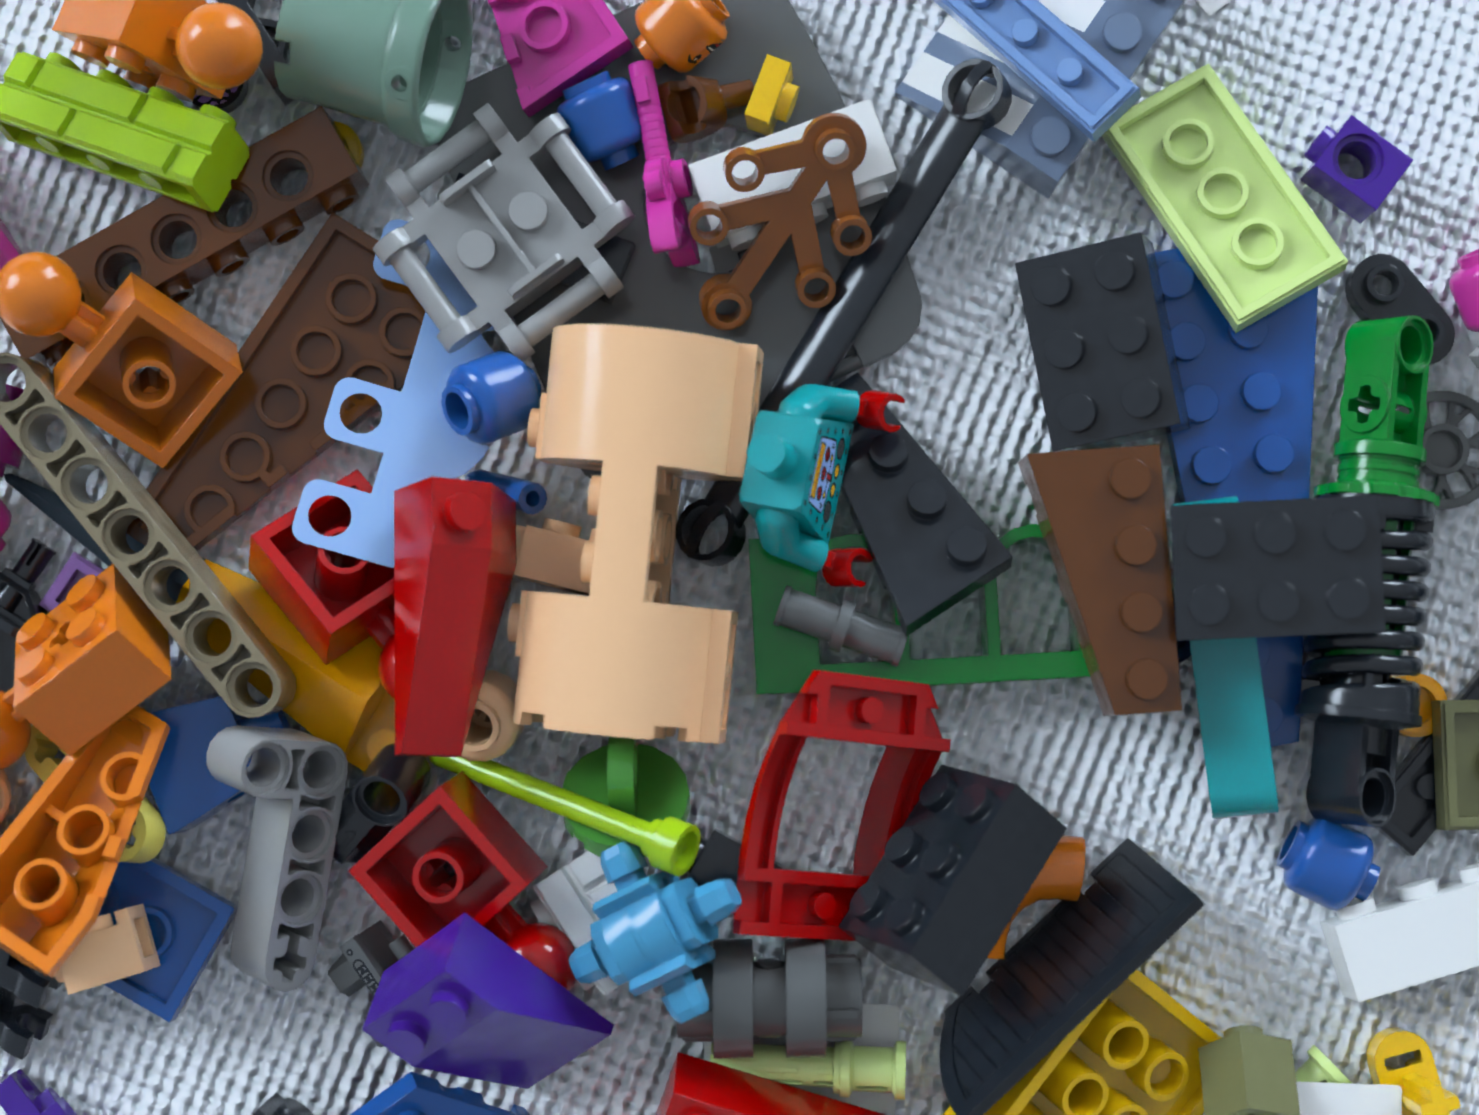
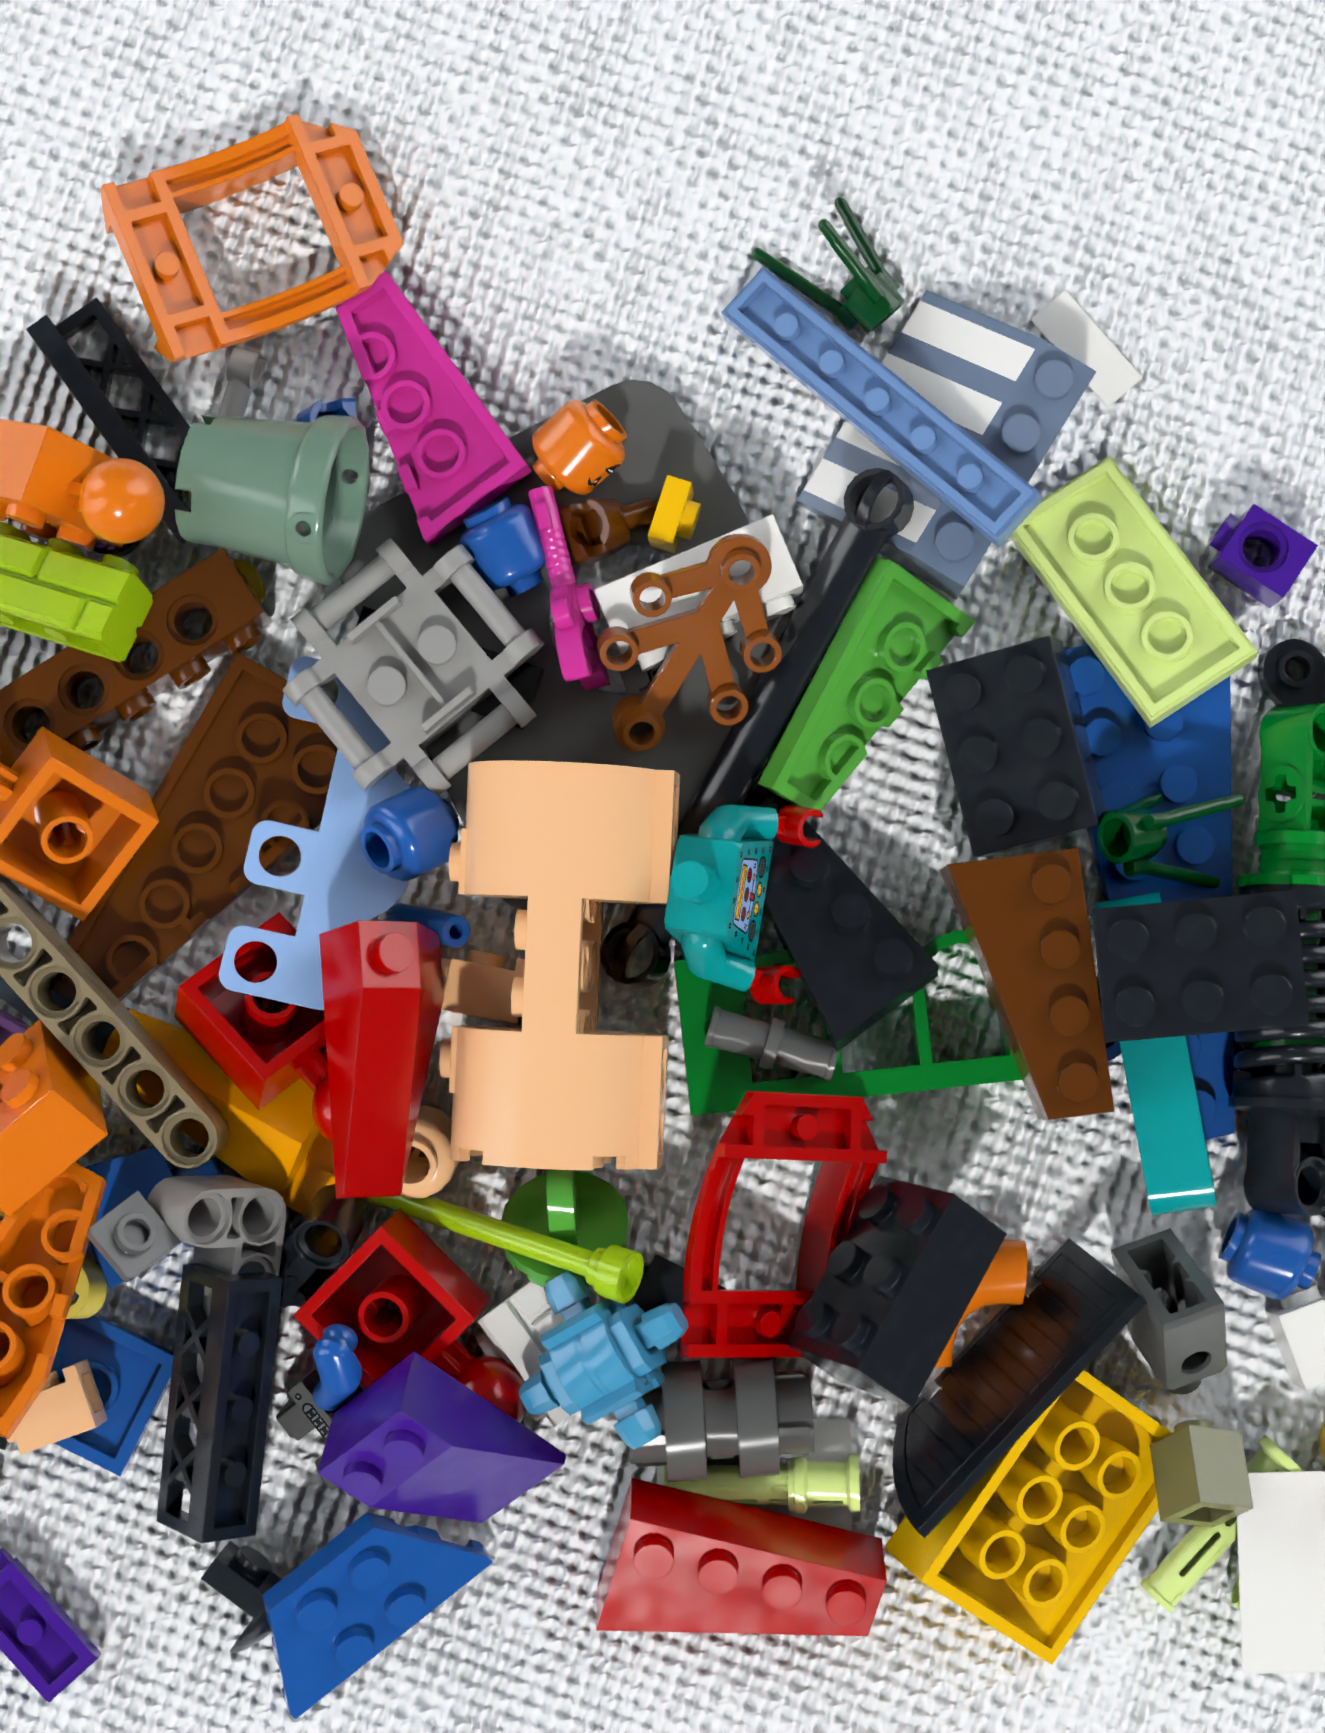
camera: 10 degrees left, 0 degrees up
none -> dark grey bracket [87,1190,180,1282]
none -> black fence [156,1263,283,1543]
none -> blue arm [312,1324,362,1411]
none -> bright green wing [758,557,976,811]
none -> dark green plant [1097,792,1245,889]
none -> dark grey torso [1111,1228,1227,1395]

